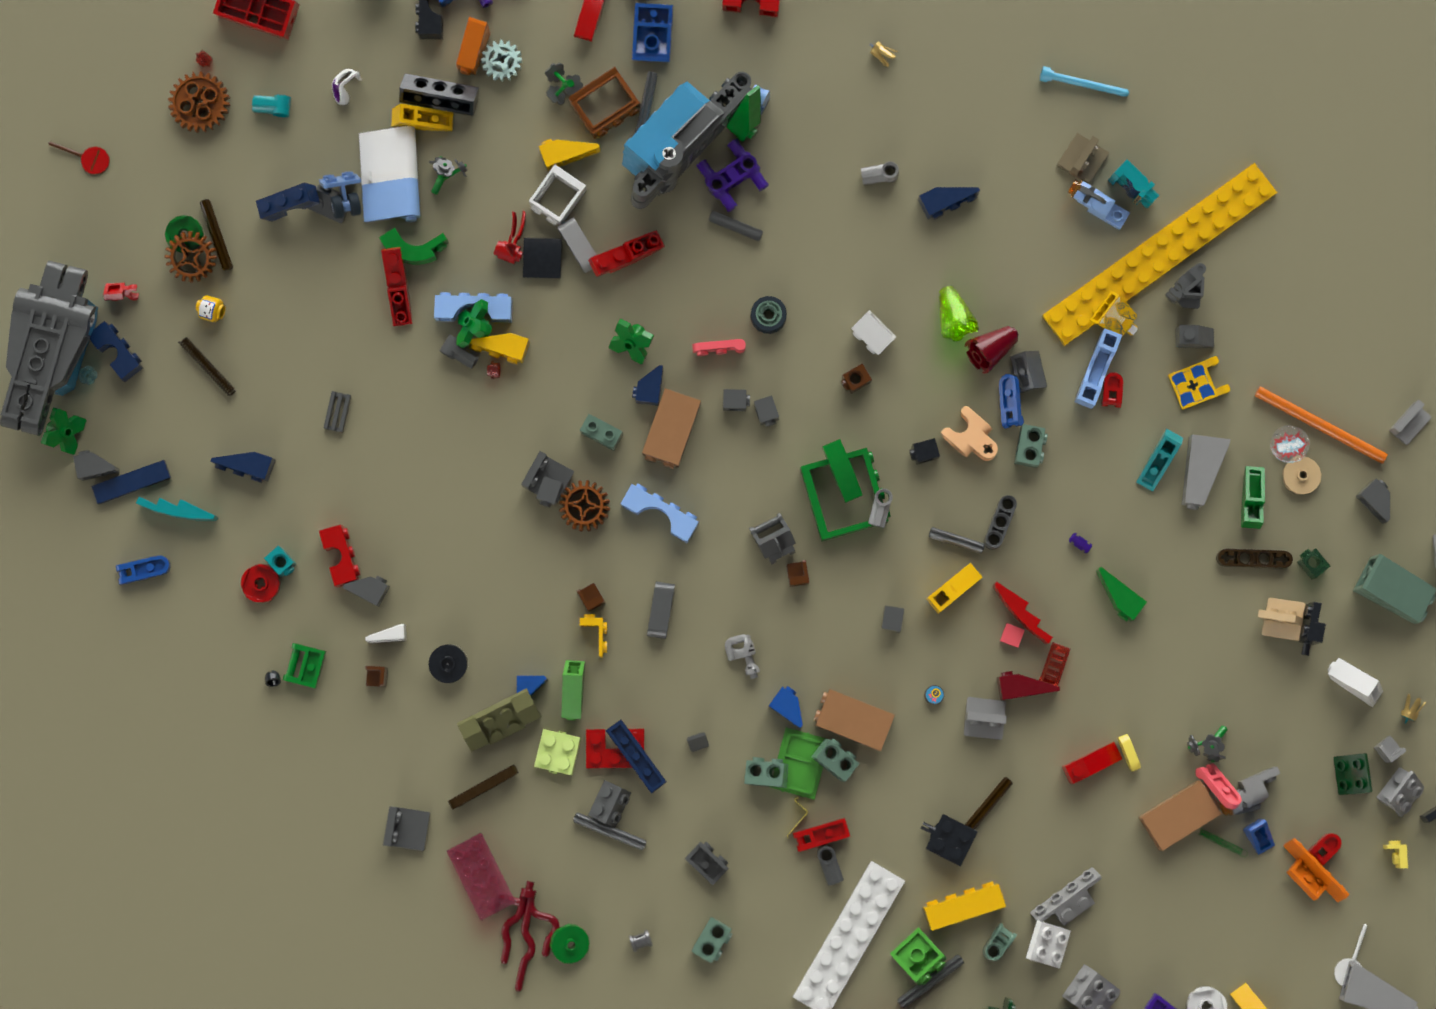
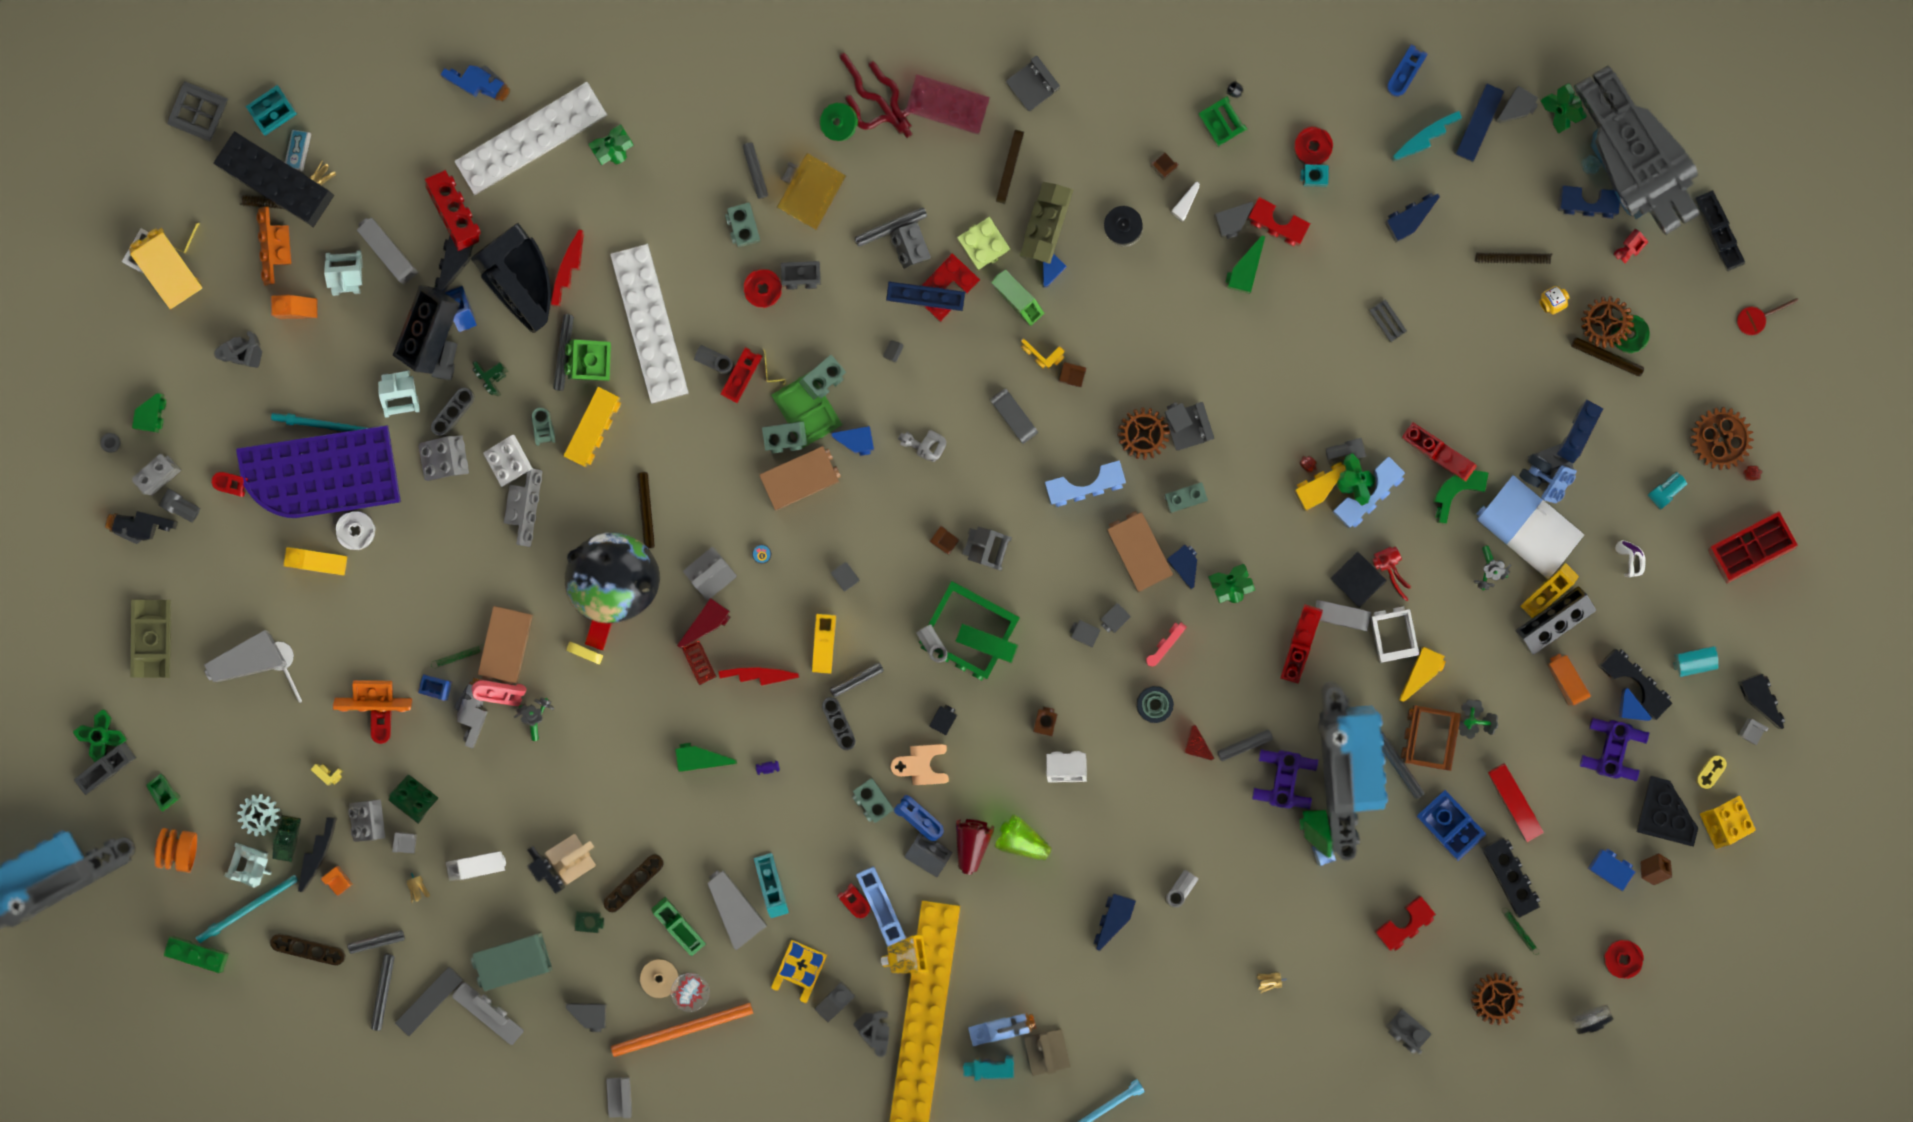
camera: 130 degrees right, 5 degrees up
light aqua gear [481,40,522,82] -> none
black plate [920,814,978,867] -> none
coral tile [1000,623,1025,648] -> none
none -> black piece [565,532,660,623]
none -> dark grey axle [742,142,769,199]
none -> red plate [744,269,782,308]
none -> clear yellow piece [777,153,846,230]
none -> clear red slope [1184,724,1215,760]
none -> green slope [1225,235,1266,294]
none -> black slope [1695,190,1745,272]

